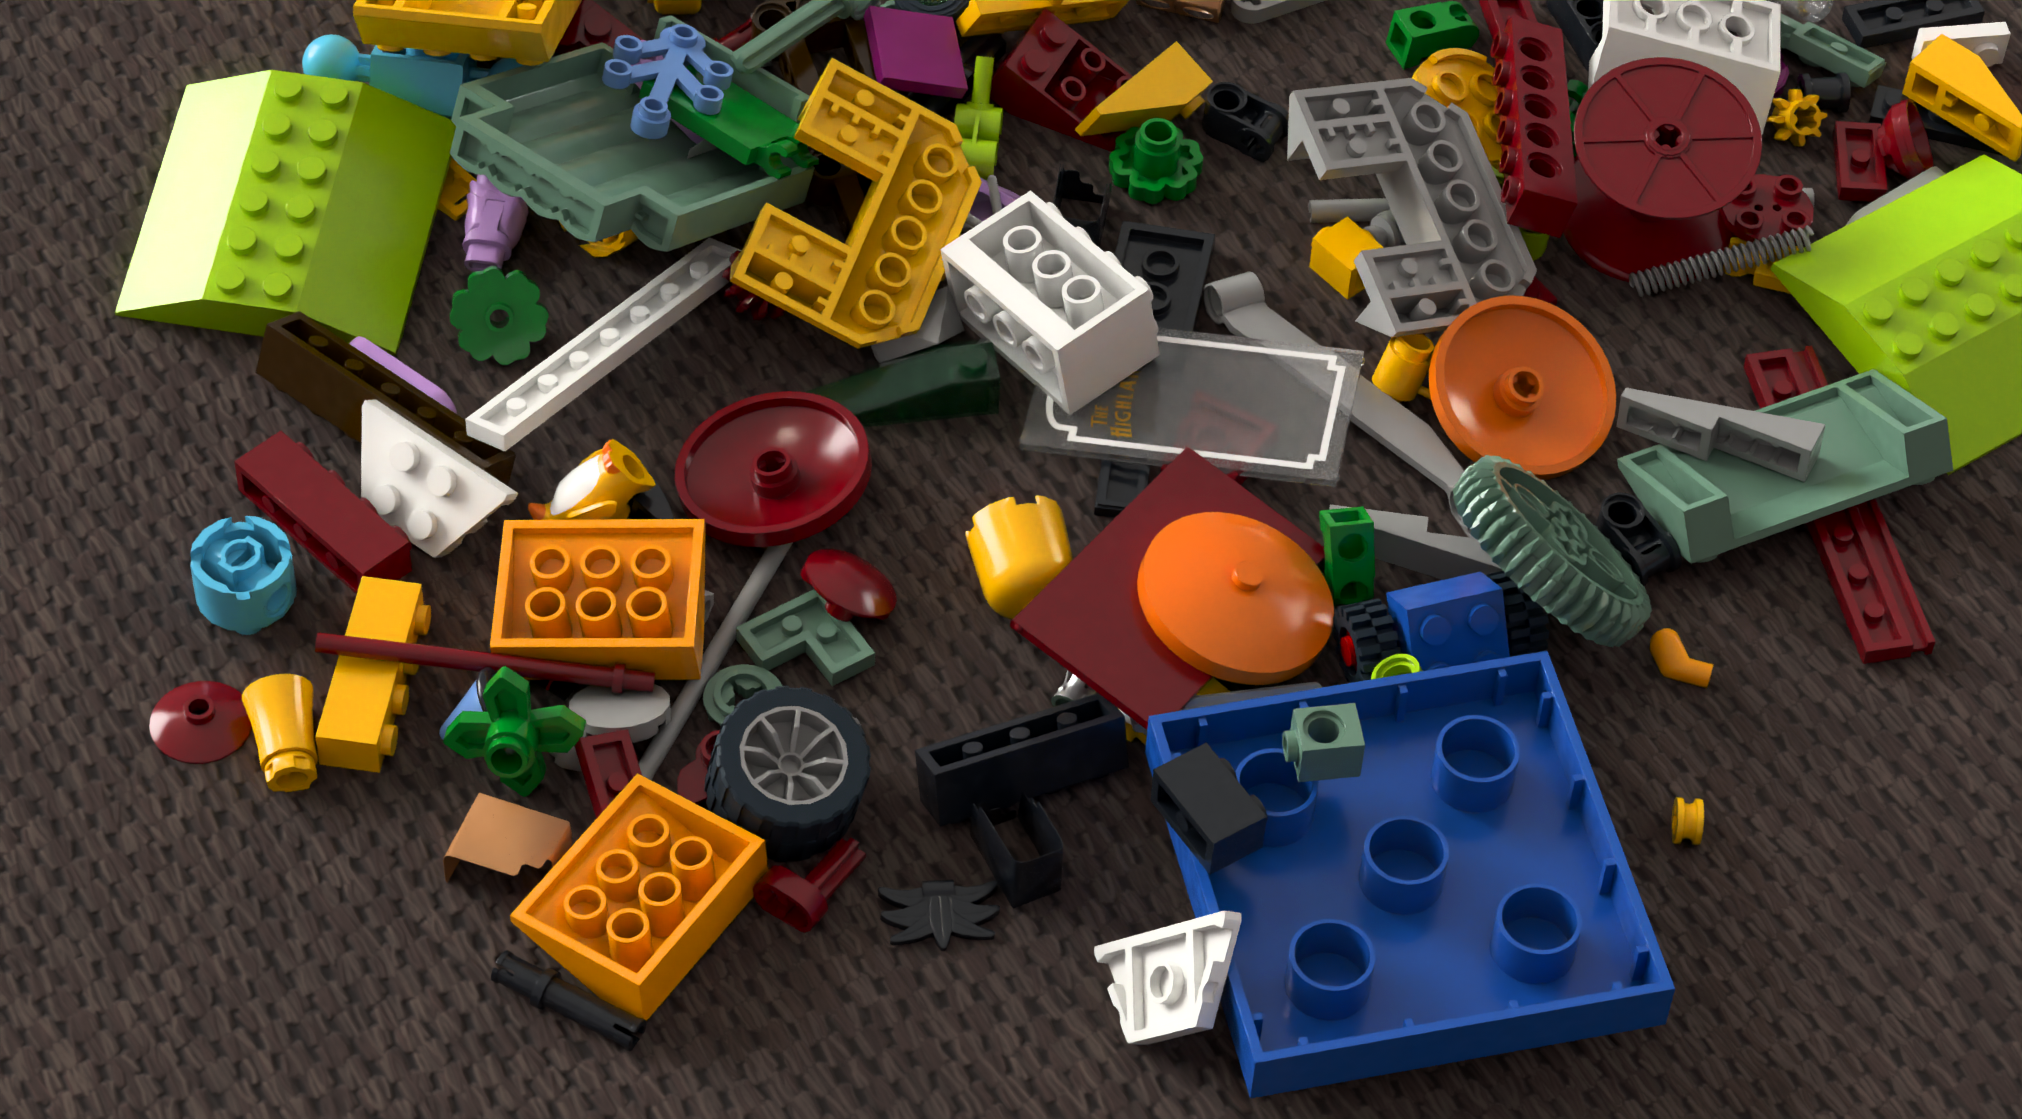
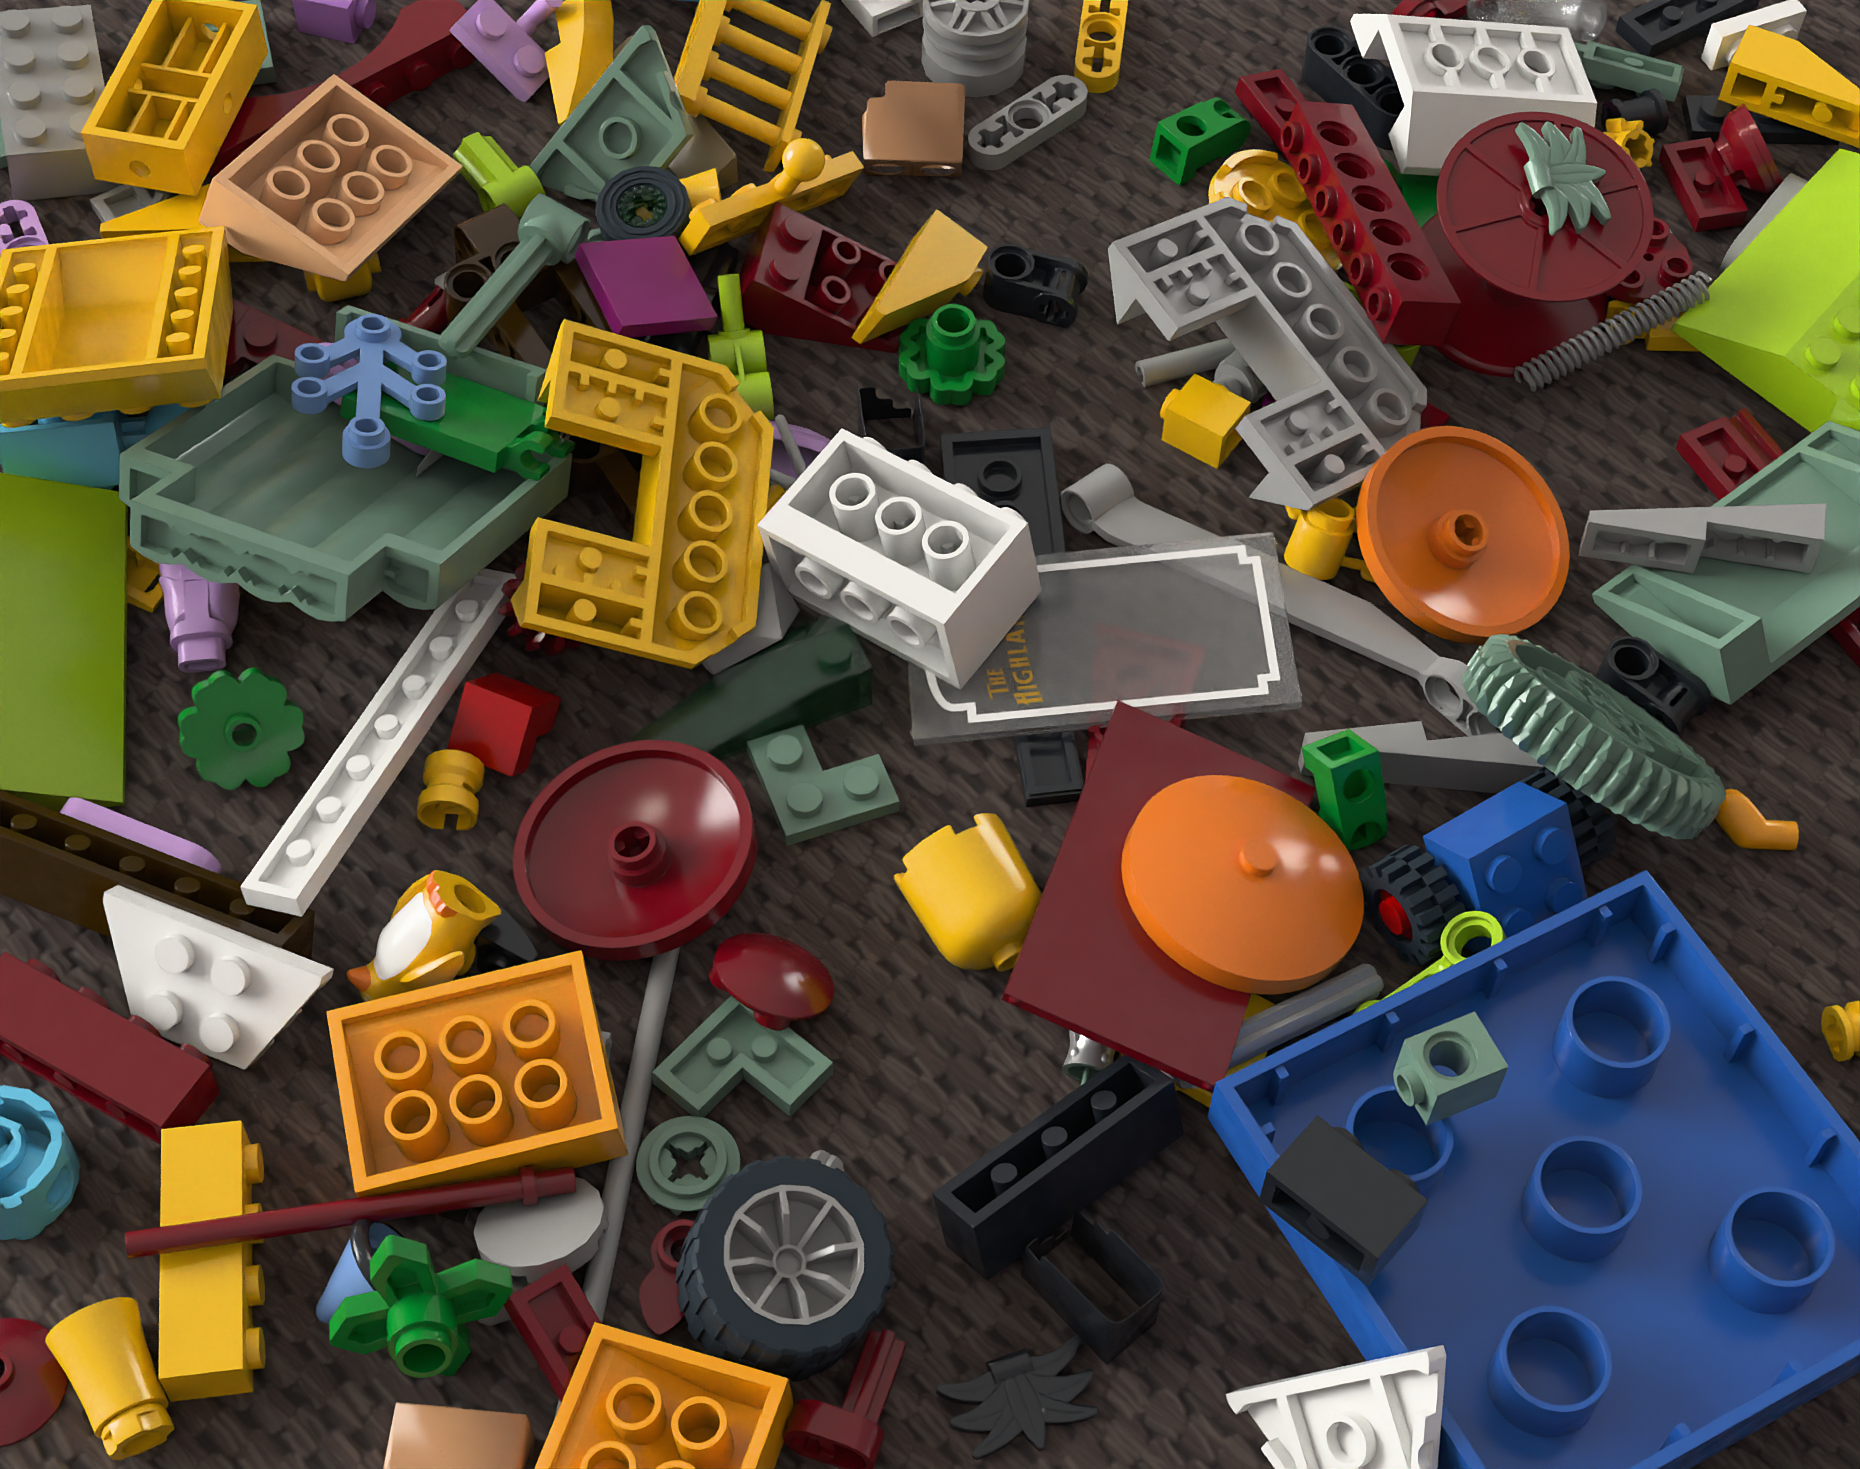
camera: 15 degrees left, 5 degrees up
none -> yellow wheel [416,749,485,830]
none -> red piece [447,673,562,777]
none -> sand green plate [747,725,900,846]
none -> sand green piece [1515,121,1611,236]

